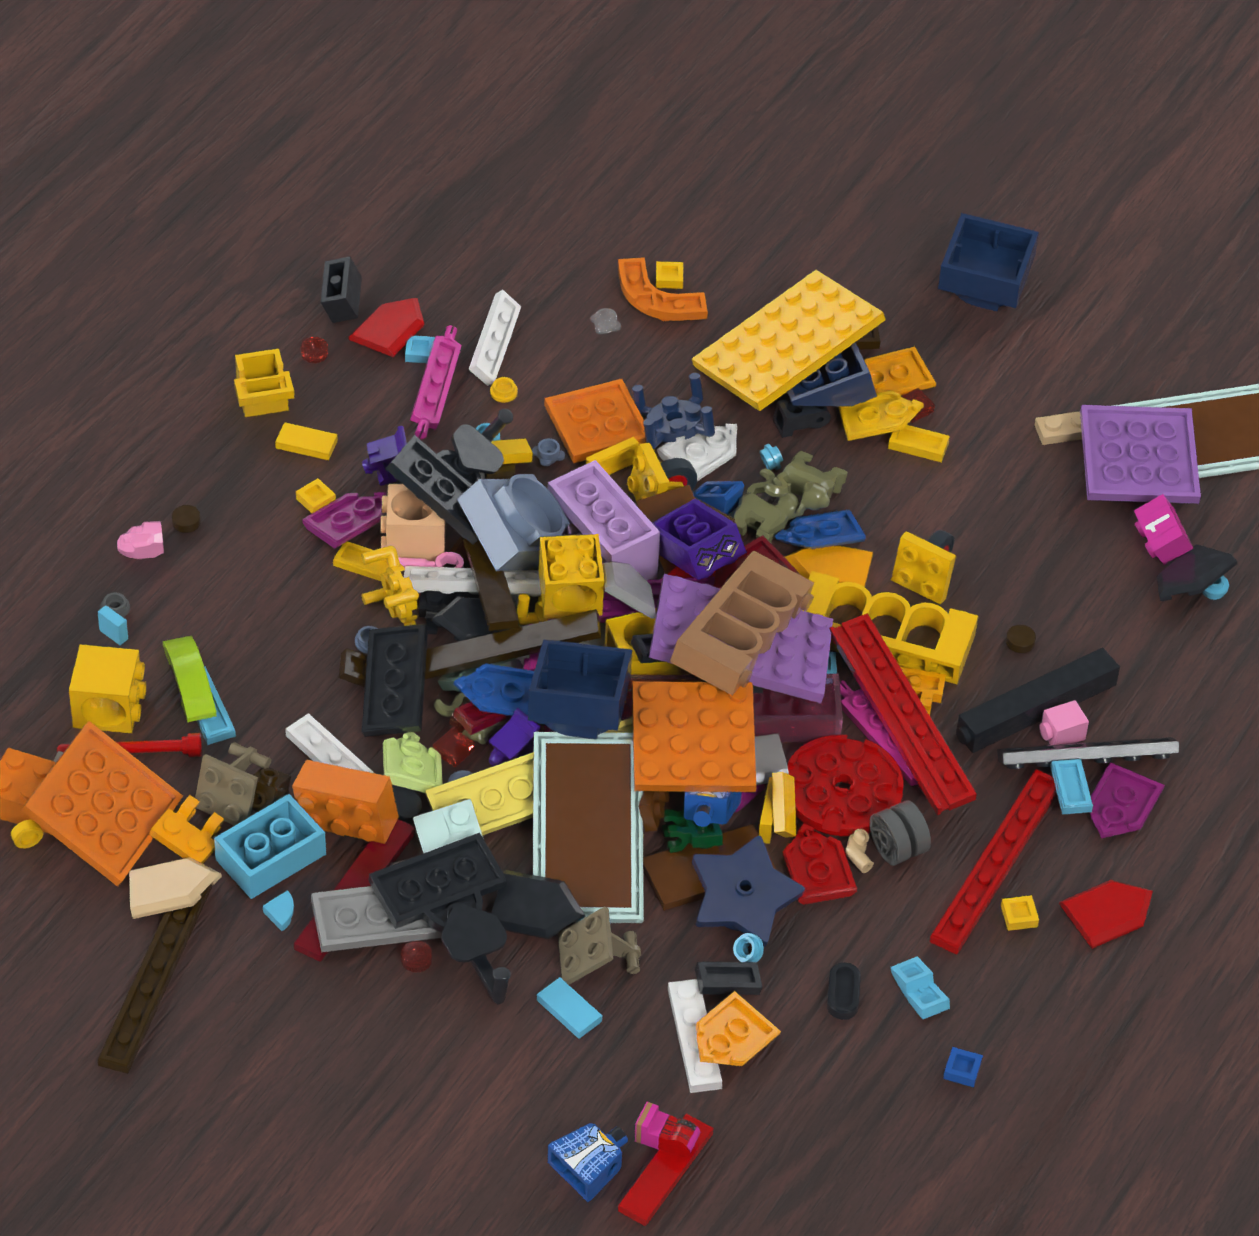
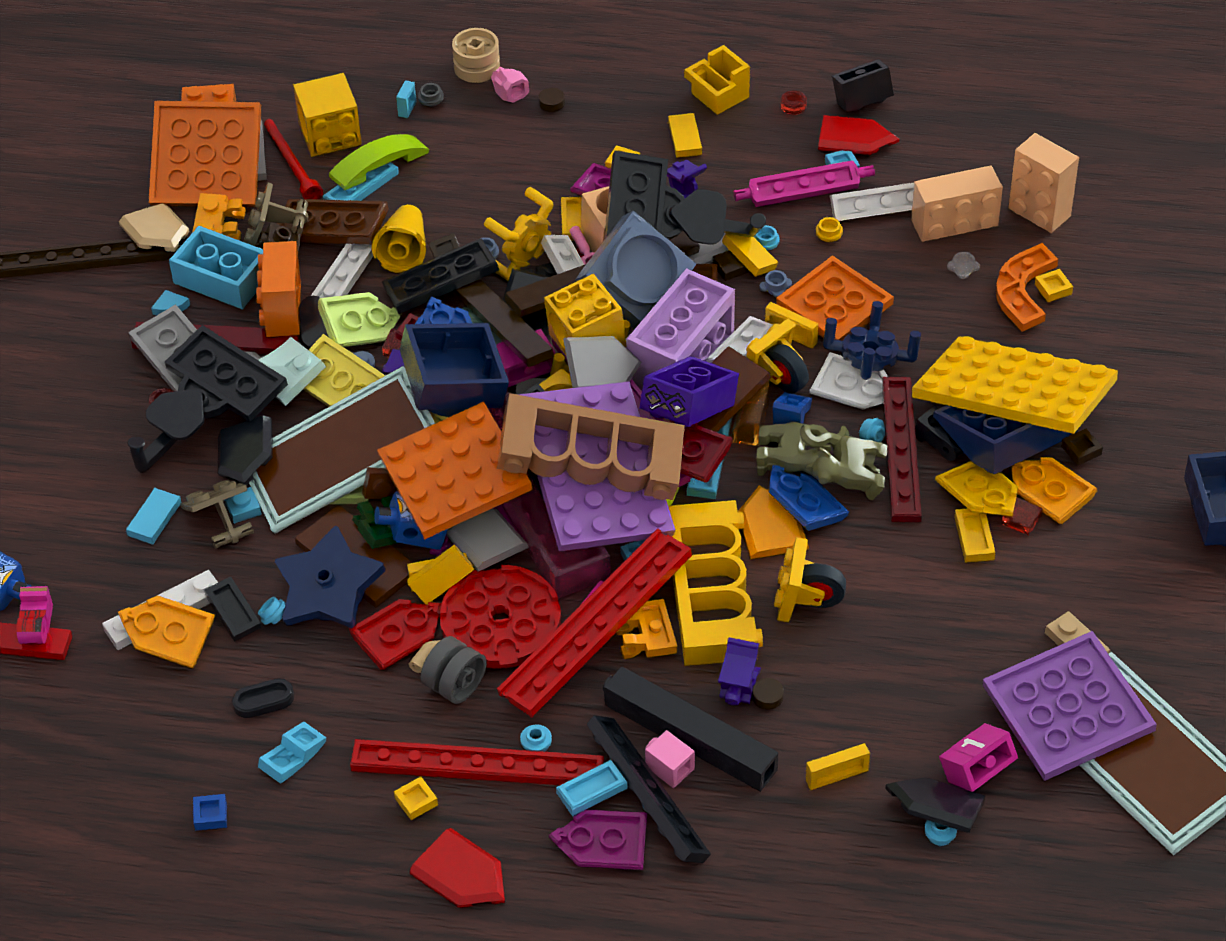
camera: 70 degrees right, 0 degrees up
none -> reddish brown tile [276,199,389,245]
none -> yellow cone [372,204,426,273]
none -> tan wheel [452,28,500,83]
none -> medium azure plate [520,725,552,752]
none -> dark purple piece [718,637,761,706]
none -> yellow tile [806,743,870,790]
none -> dark red tile [882,377,922,522]
none -> light nougat brick [911,165,1003,242]
none -> light nougat brick [1008,133,1079,233]

